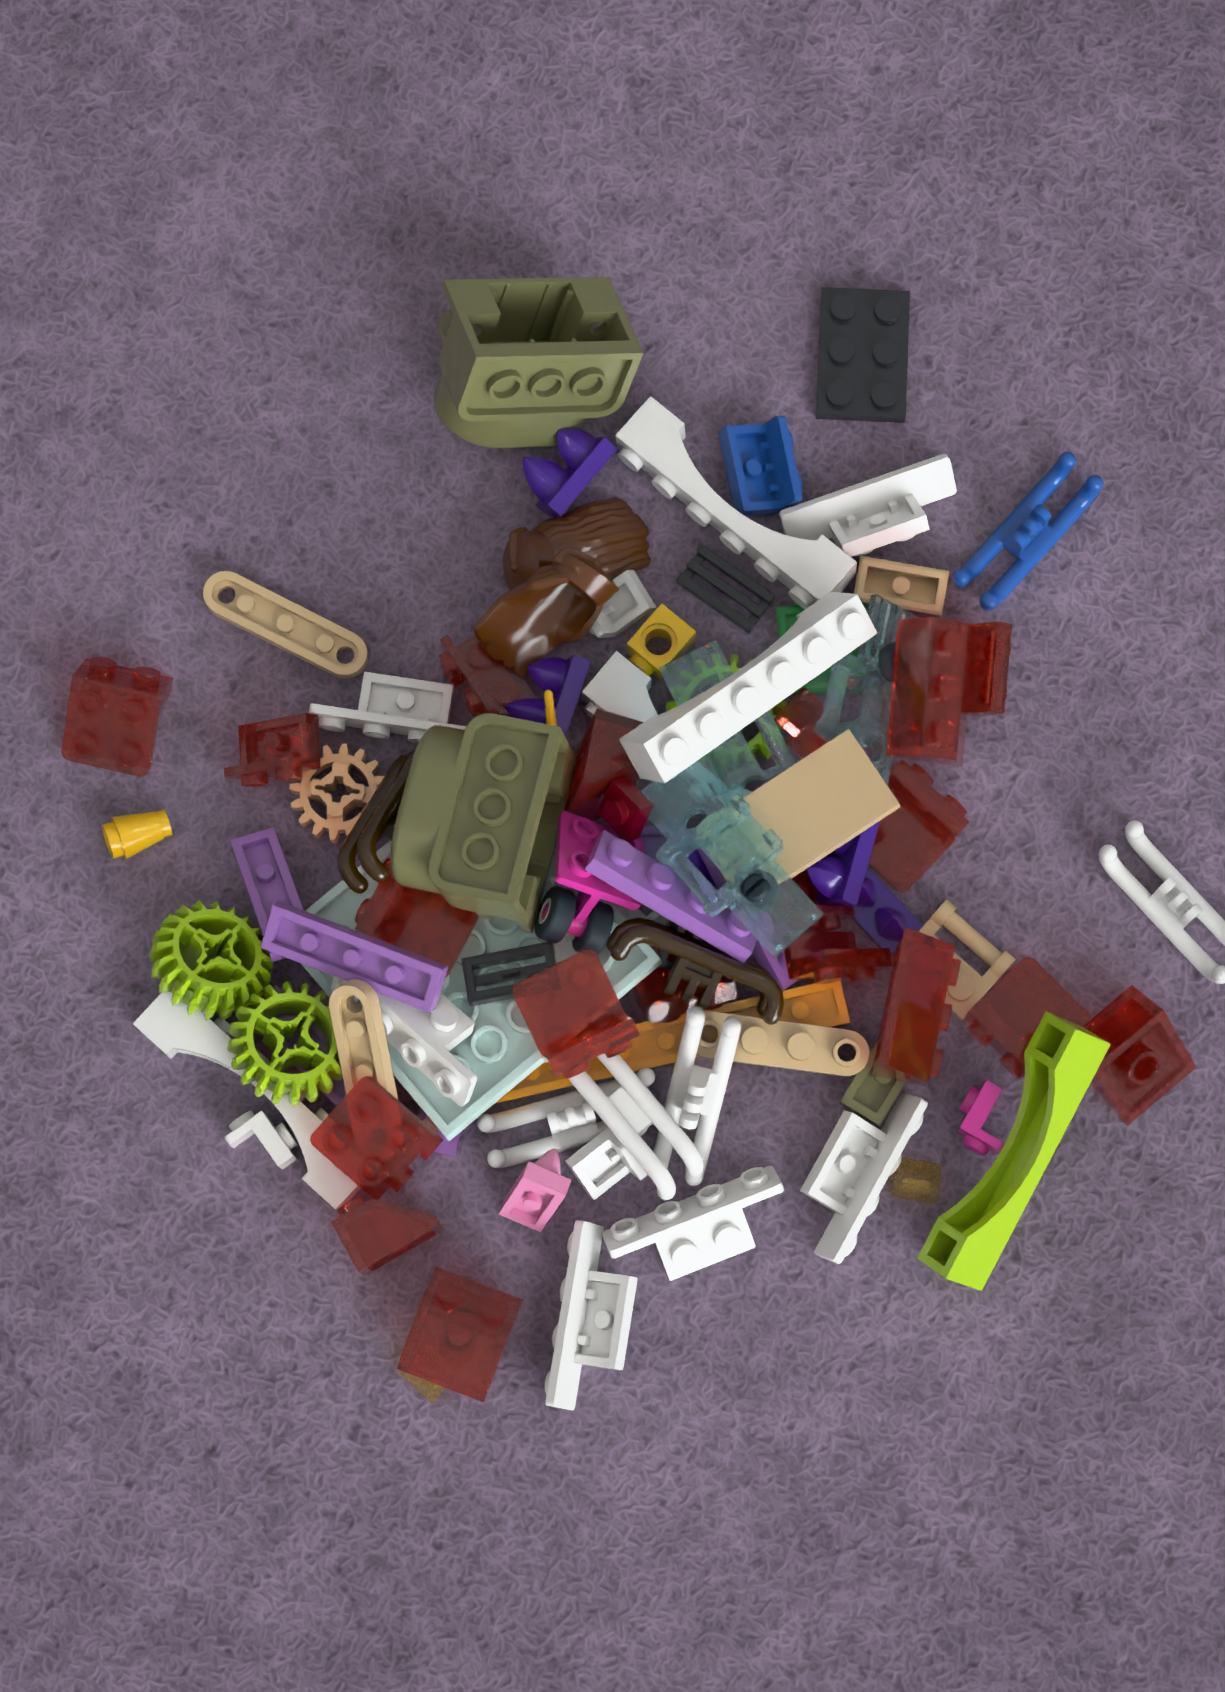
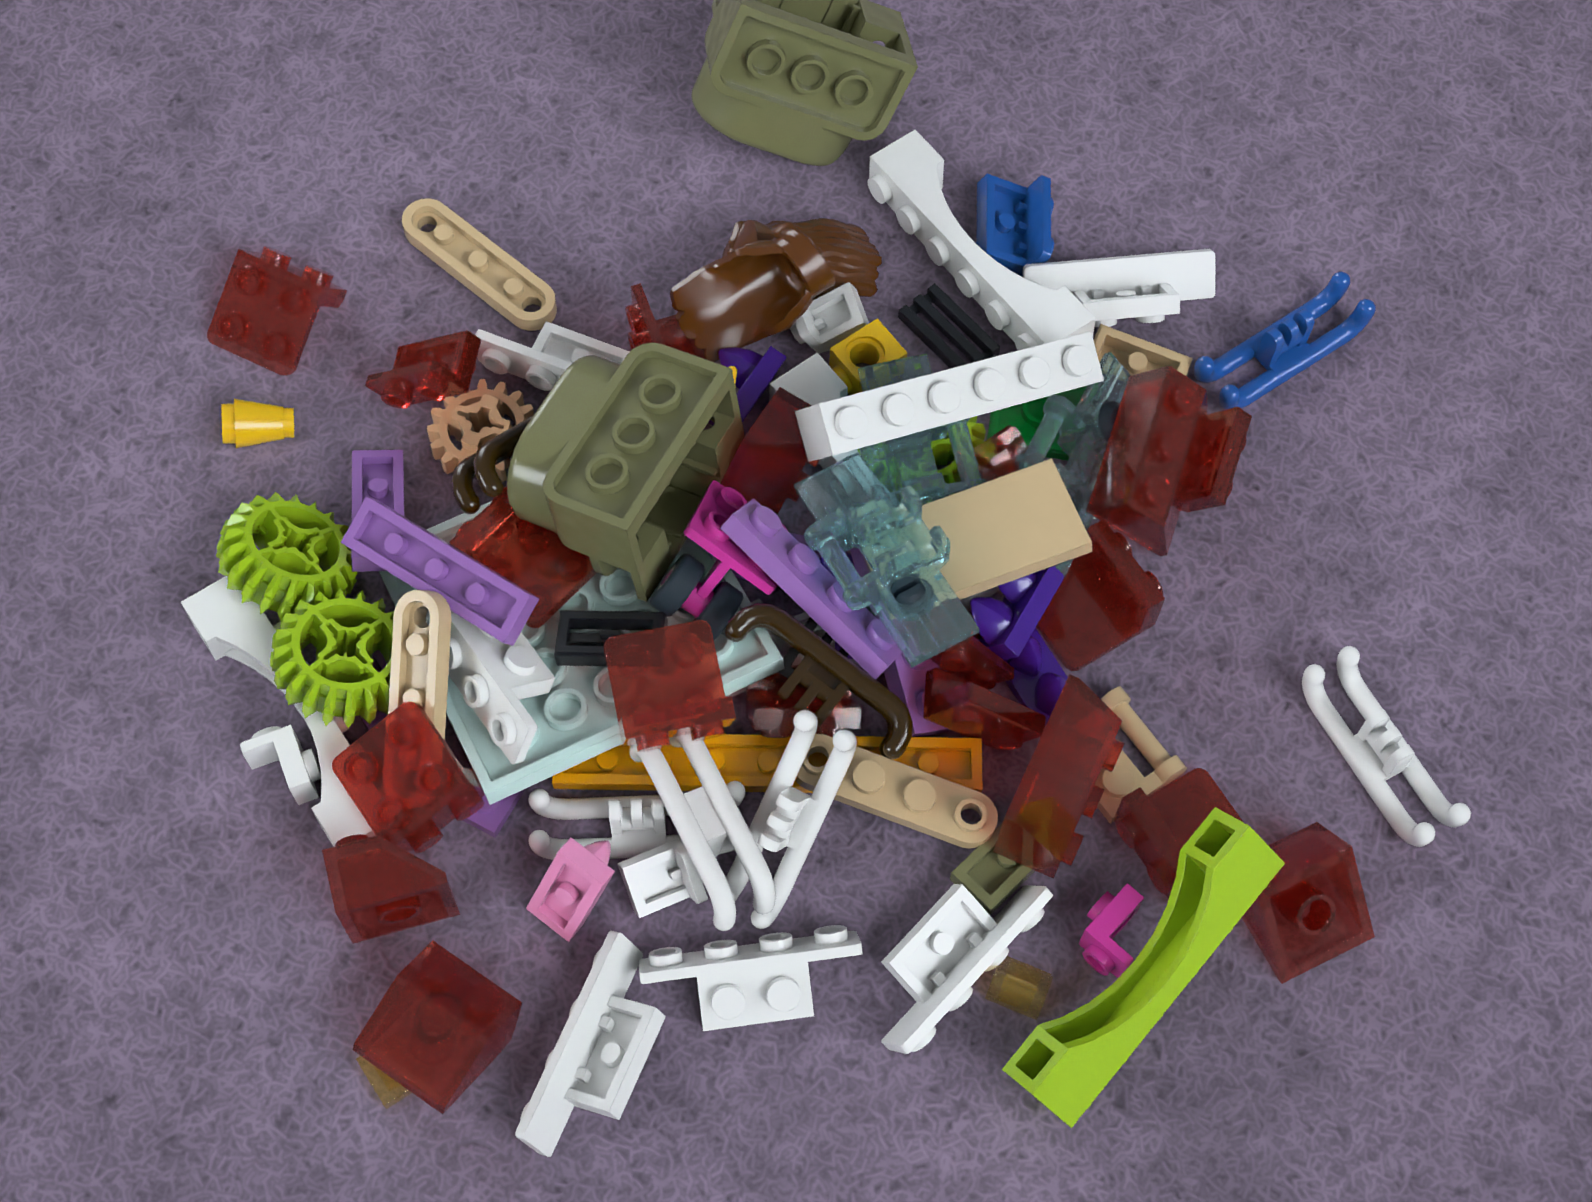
camera: 10 degrees right, 15 degrees down
dark purple tile [522,428,617,517] -> none
dark red plate [597,775,654,842] -> none
black plate [816,287,910,423] -> none

